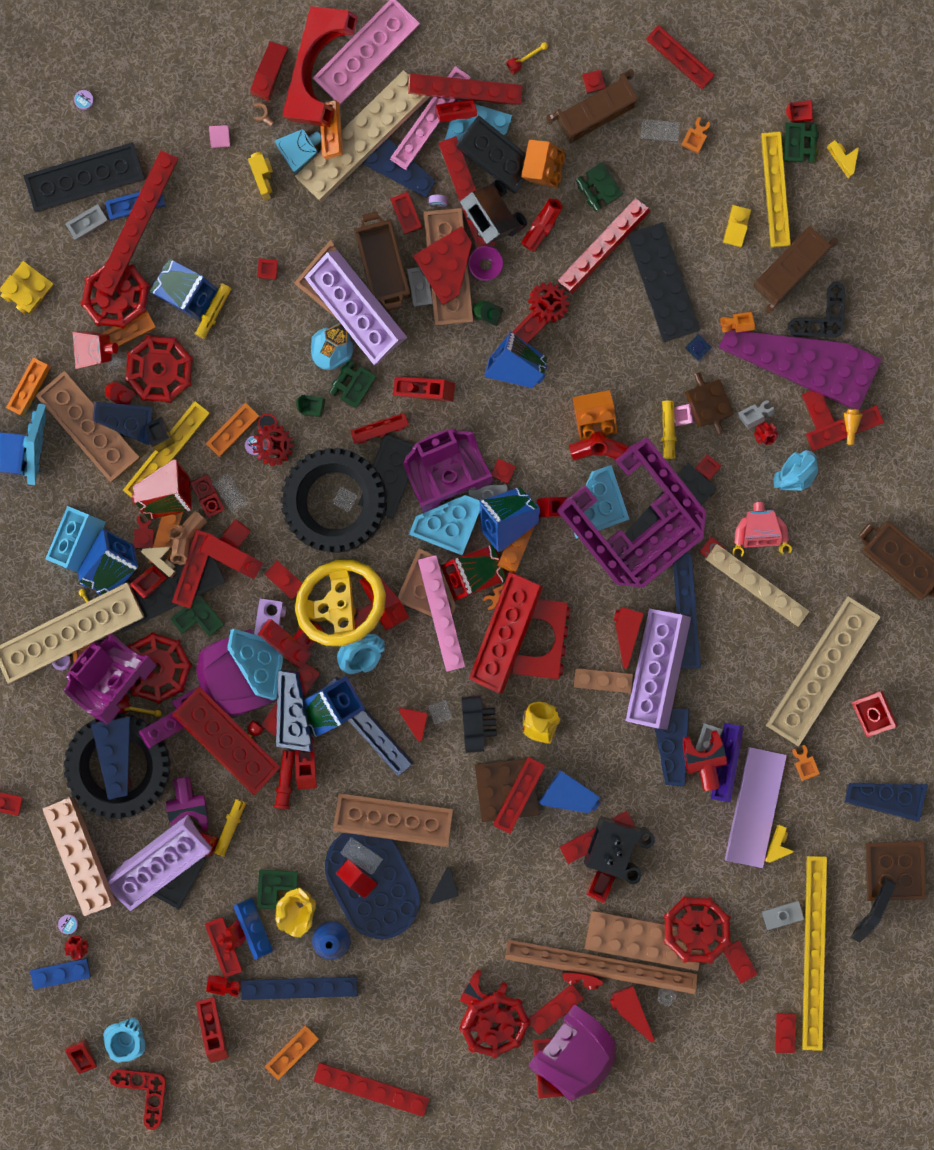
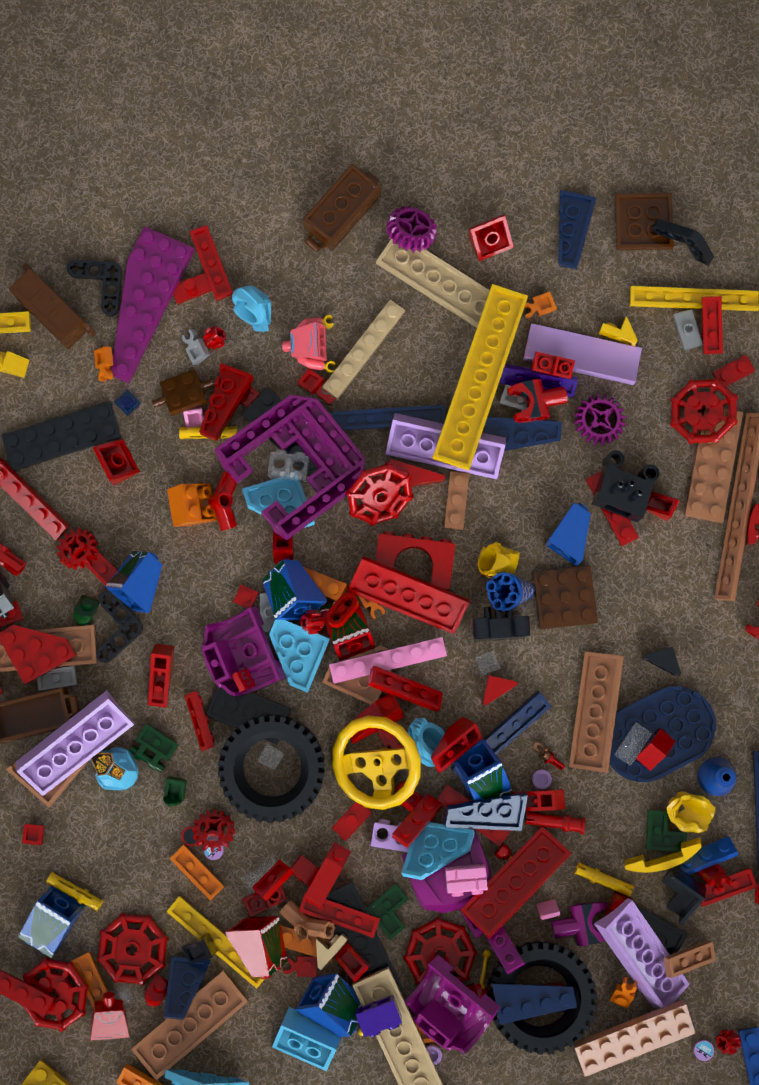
camera: 85 degrees left, 5 degrees down
magenta piece [468,246,503,281] -> none
red plate [493,757,545,834] -> none
light orange cone [843,409,863,445] -> none
none -> red slope [93,439,140,485]
none -> black beam [96,591,143,663]
none -> red wing [199,363,254,441]
none -> red tile [232,668,256,692]
none -> red plate [252,859,294,901]
none -> clear brick [267,450,310,482]
none -> red plate [297,369,324,395]
none -> red gear [300,610,324,634]
none -> red plate [326,593,359,628]
none -> red plate [346,462,414,526]
none -> dark purple brick [356,995,402,1037]
none -> red plate [368,666,443,712]
none -> magenta gear [386,205,437,253]
none -> red slope [431,717,483,773]
none -> yellow plate [432,284,528,471]
none -> bright pink brick [445,864,488,897]
none -> blue cone [486,572,535,611]
none -> red slope [531,351,575,379]
none -> lavender tile [532,770,552,789]
none -> piece [533,742,565,770]
none -> bright pink slope [536,899,560,920]
none -> magenta gear [574,394,626,446]
none -> orange plate [609,977,638,1009]
none -> yellow slope [624,837,702,873]
none -> black panel [662,866,706,925]
none -> nougat plate [664,940,715,978]
none -> red plate [701,296,723,355]

